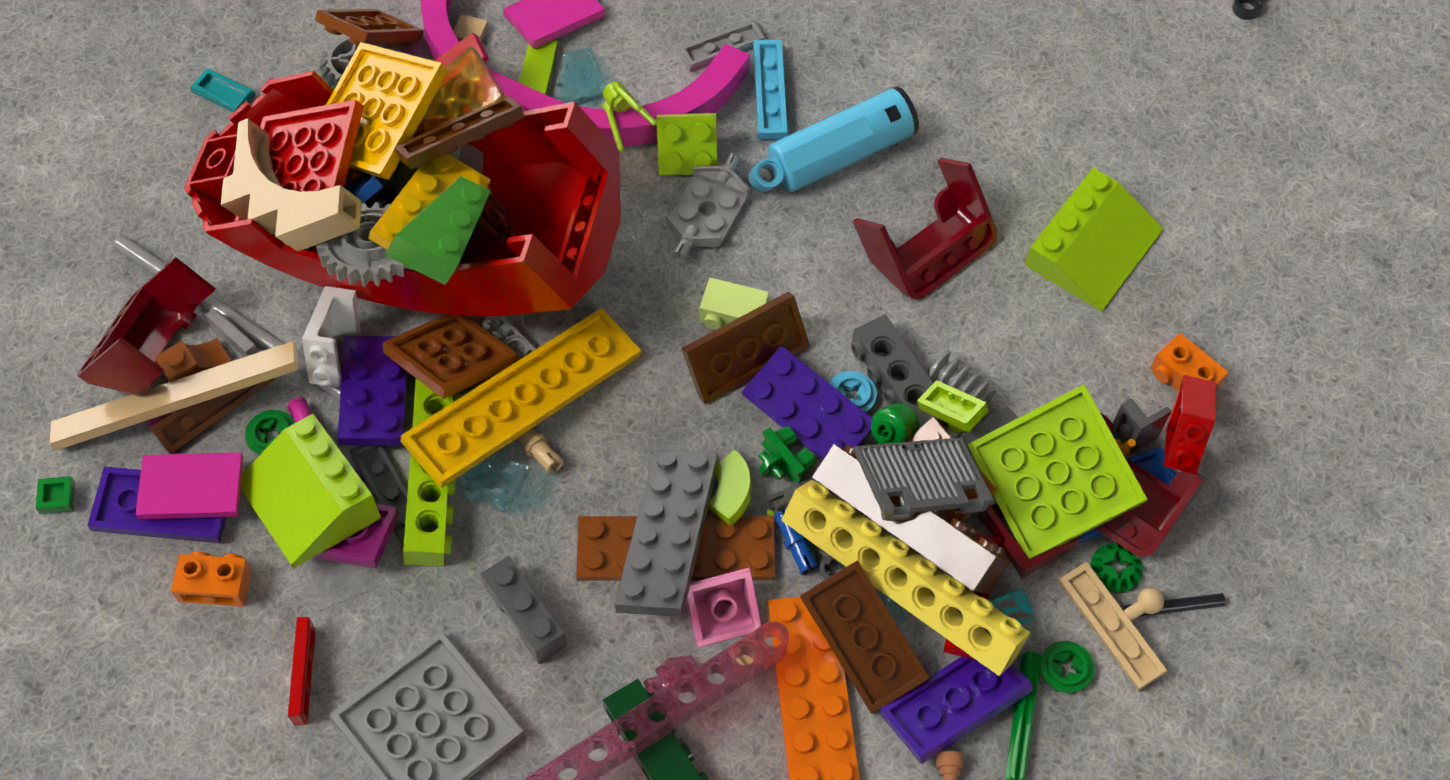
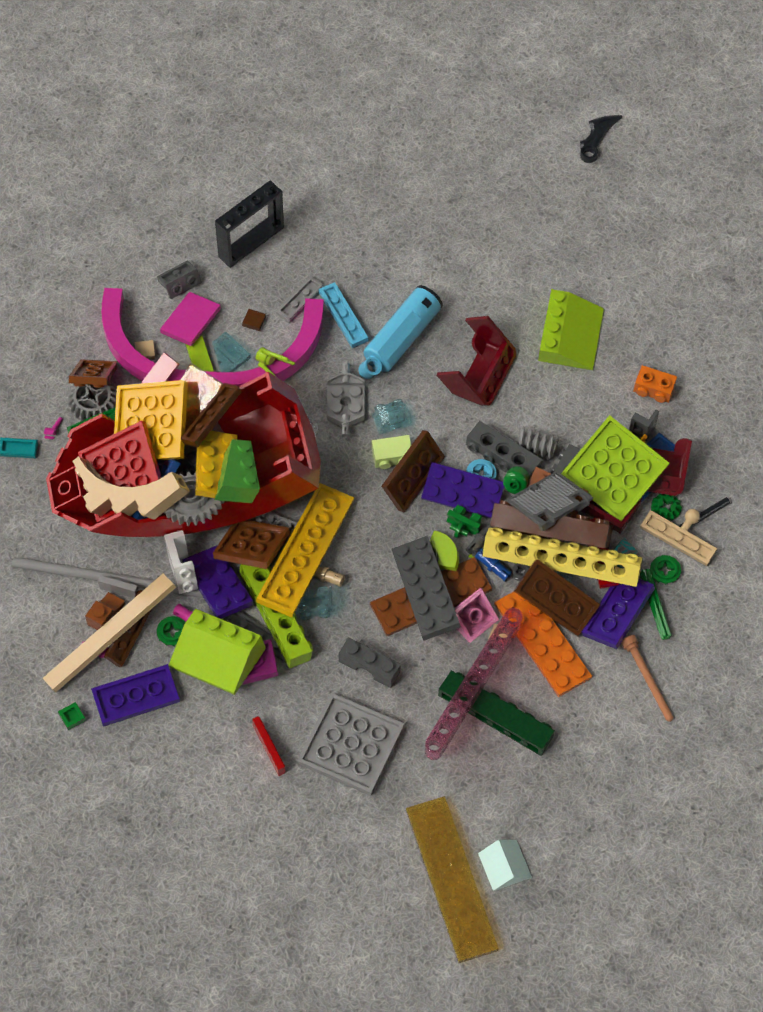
camera: 25 degrees left, 0 degrees up
dark red windscreen [77,257,216,395] -> none
dark pink tile [135,452,244,519] -> none
orange brick [171,551,252,607] -> none
clear pink plate [643,655,707,694] -> none
lime plate [656,113,717,175] -> none
lime tile [917,380,989,433] -> none
red window [1164,375,1216,475] -> none
none -> reddish brown tile [242,309,266,331]
none -> clear light blue cylinder [372,399,414,435]

